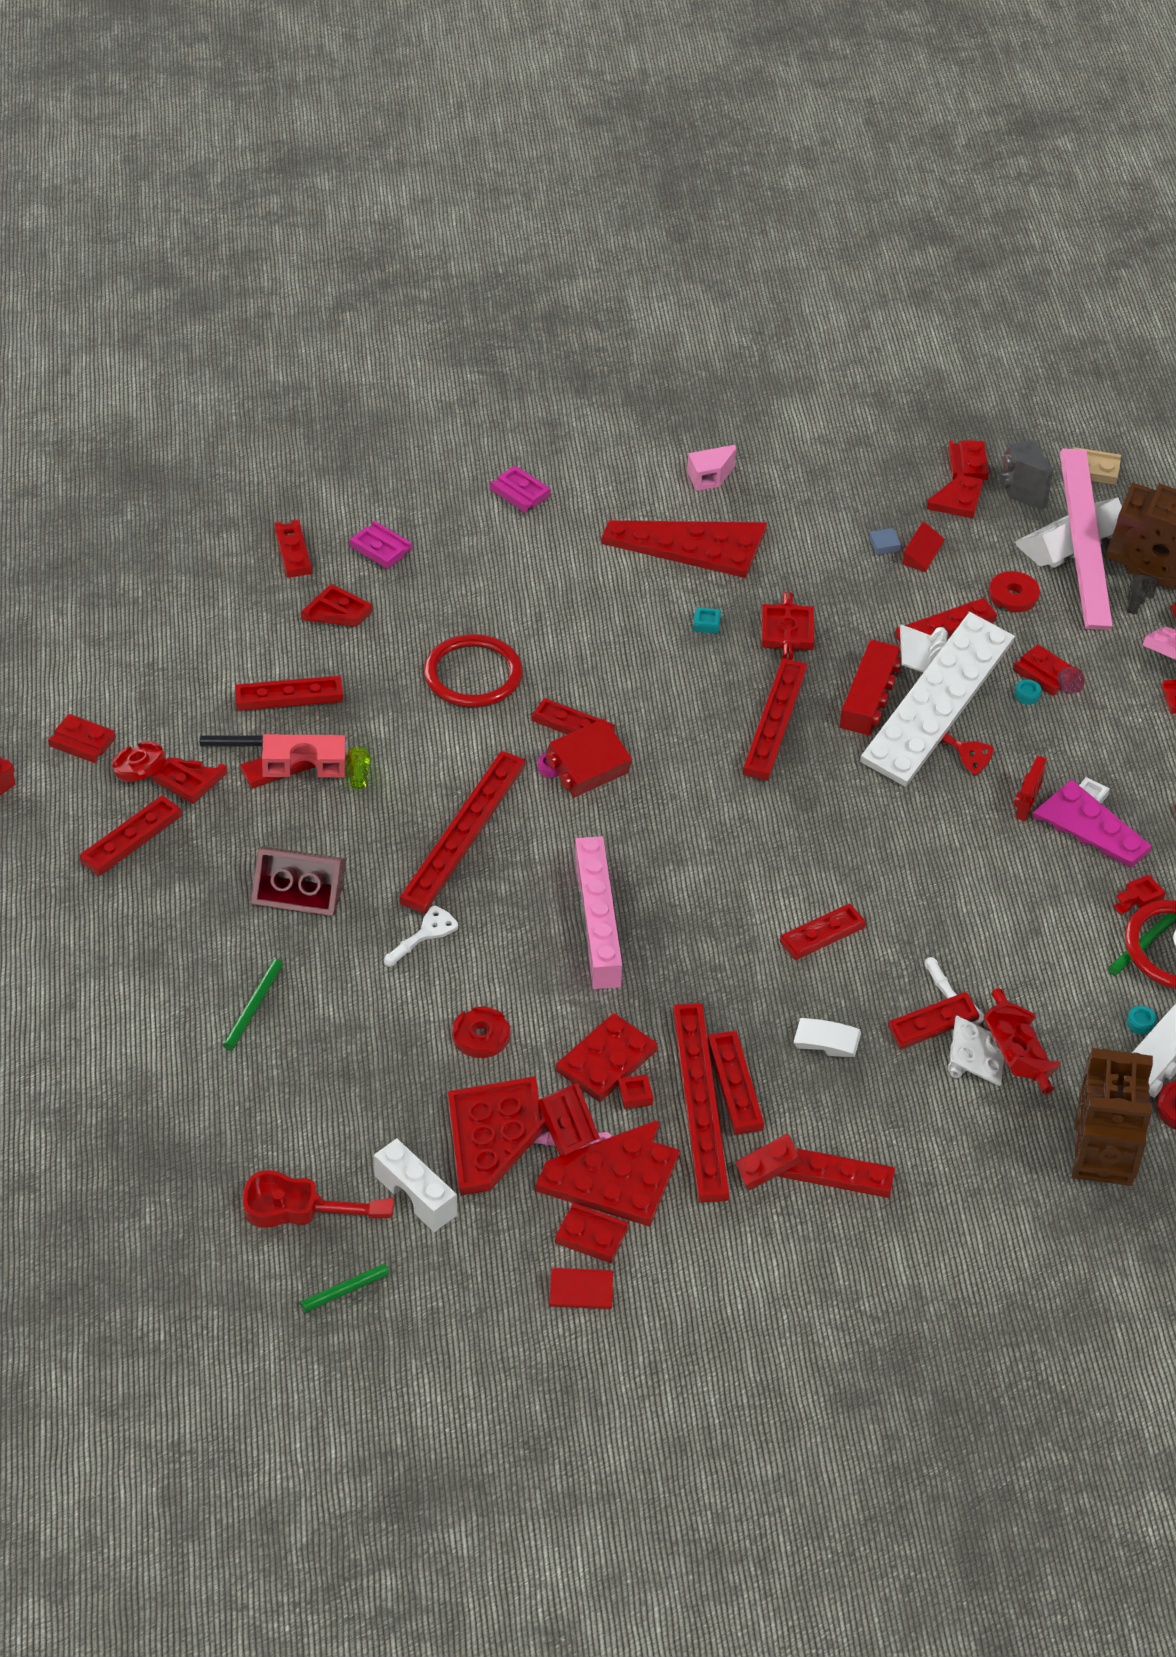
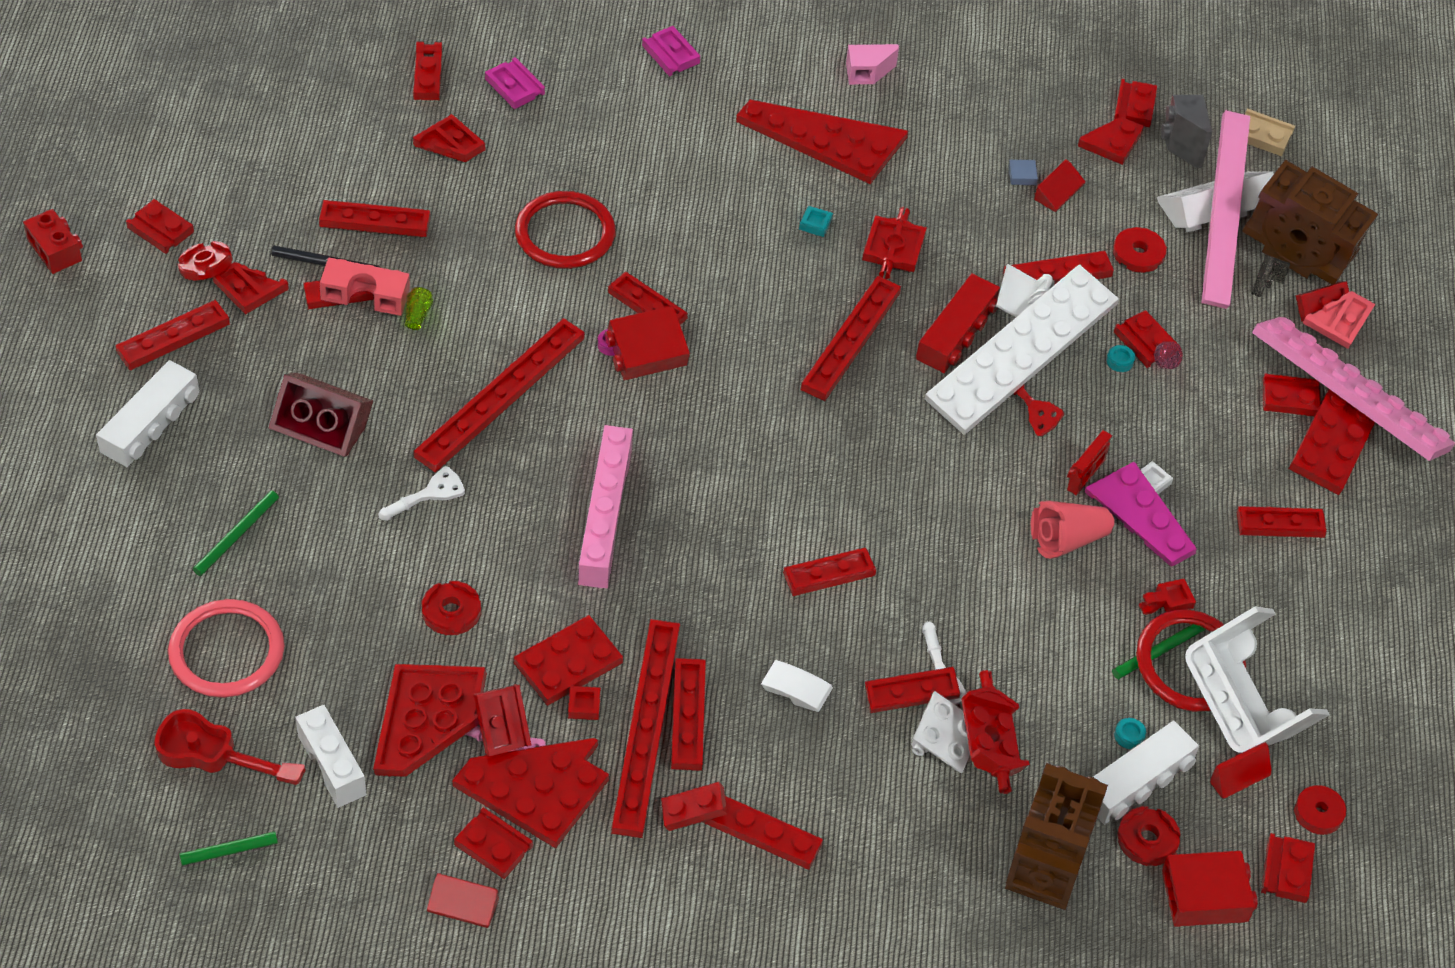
camera: 10 degrees right, 5 degrees up
none -> white brick [96,360,199,467]
none -> coral wedge [168,599,285,698]
none -> coral cone [1030,500,1114,559]

